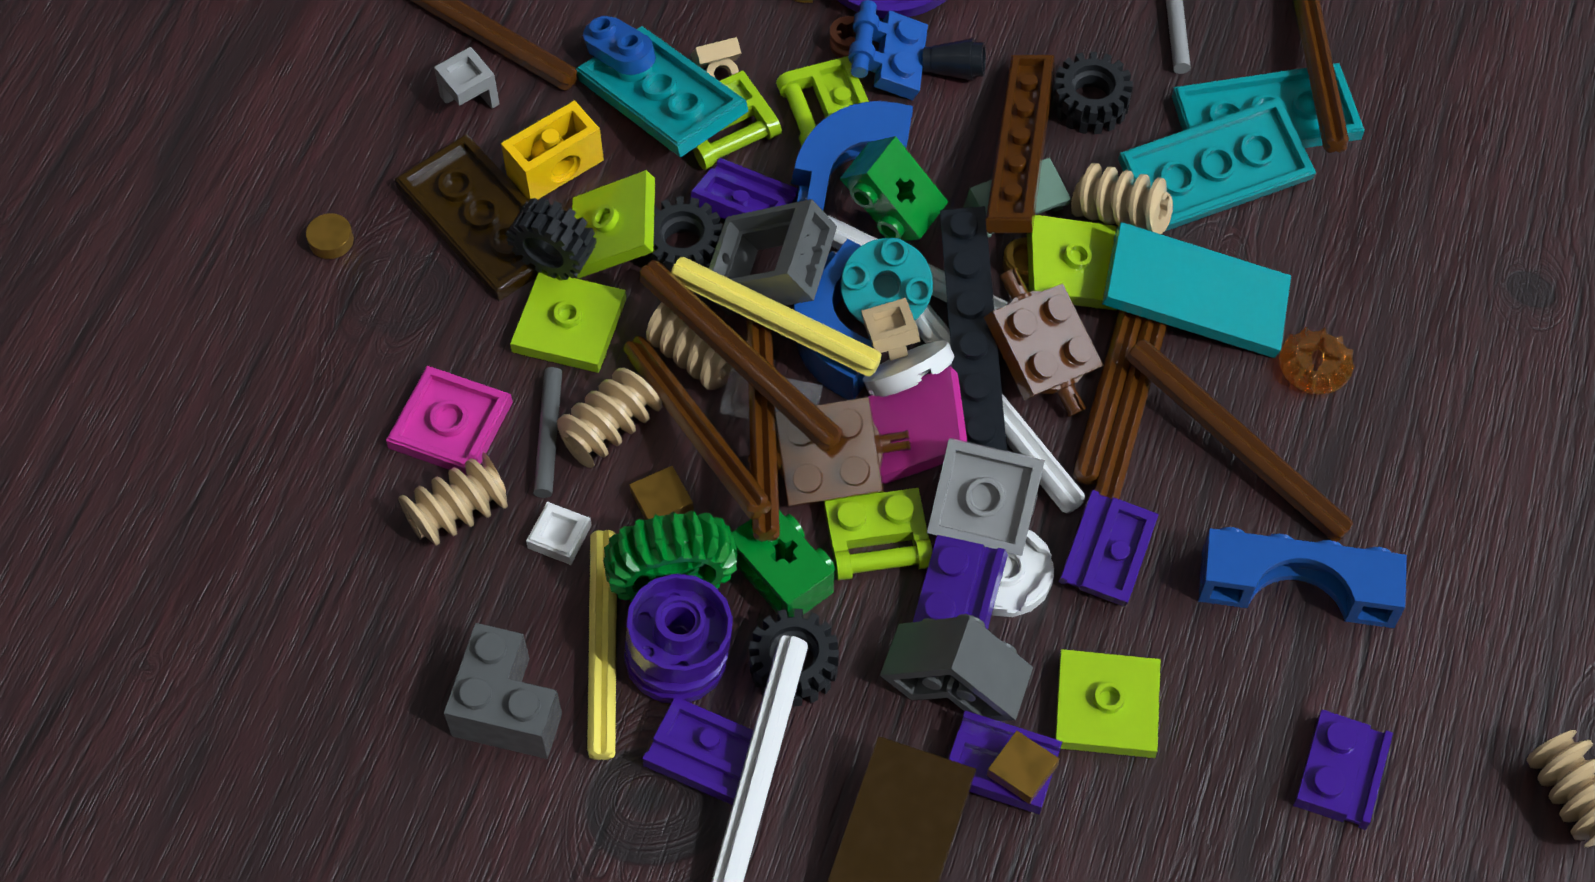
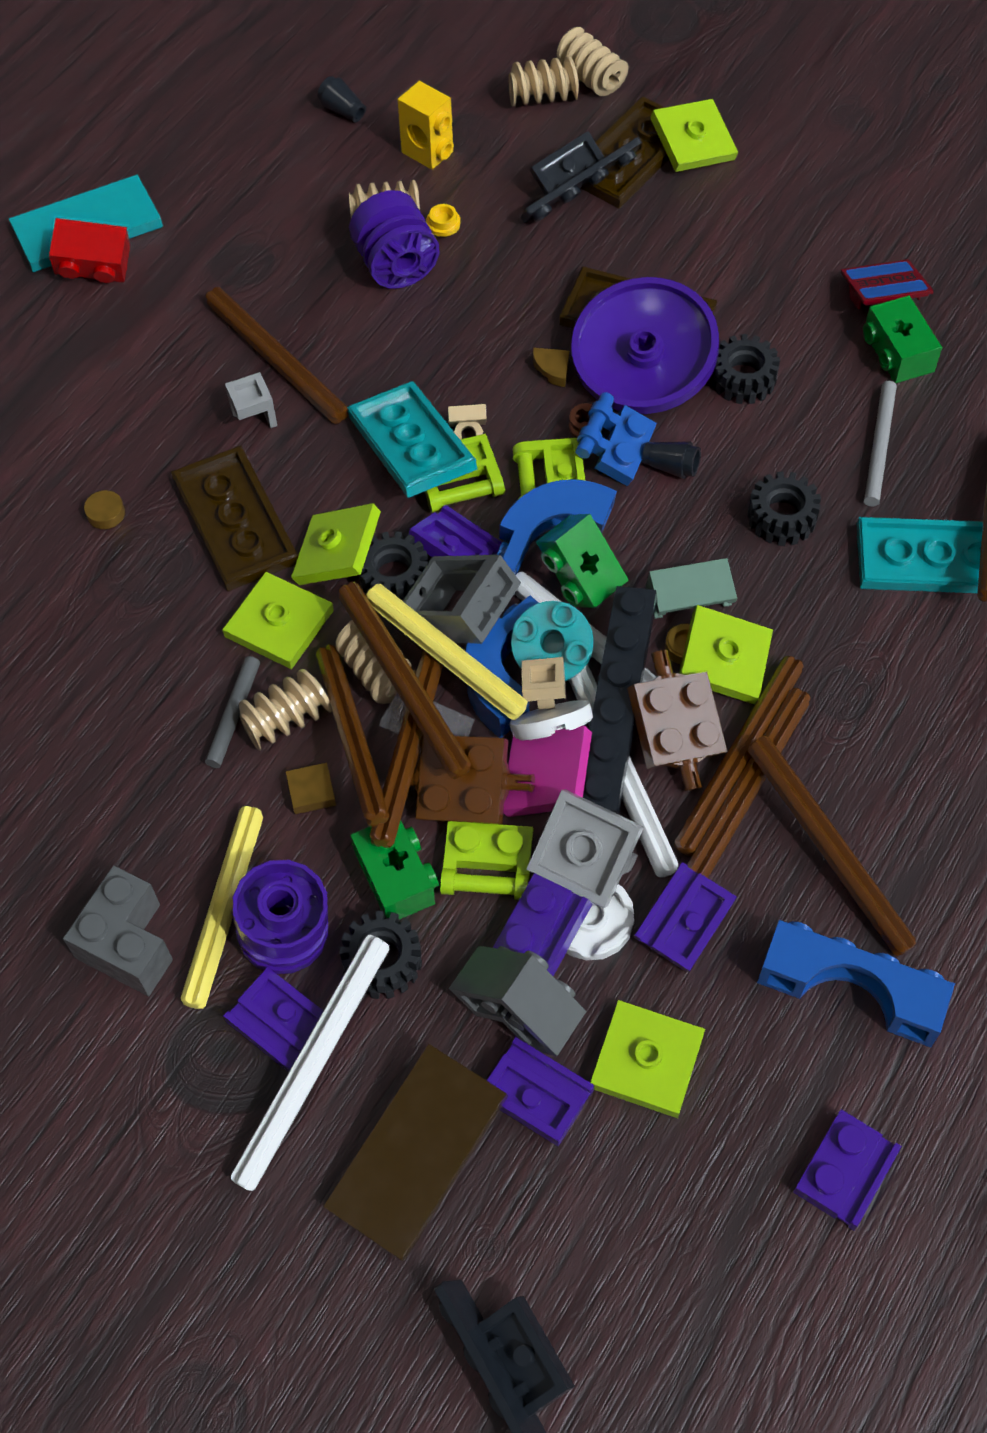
camera: 15 degrees right, 0 degrees up
dark pink tile [386,366,513,476] -> none
tan piece [398,452,508,546] -> none
yellow brick [501,100,604,200] -> none
black tyre [506,198,597,280] -> none
white tile [526,502,592,565] -> none
blue plate [583,16,656,75] -> none
green gear [603,510,737,602] -> none
reddish brown tile [986,55,1055,233] -> none
pearl gold tile [987,730,1060,804] -> none
tan piece [1071,163,1173,234] -> none
teal tile [1102,222,1291,358] -> none
teal tile [1118,97,1316,232] -> none
clear orange gear [1279,327,1355,394] -> none

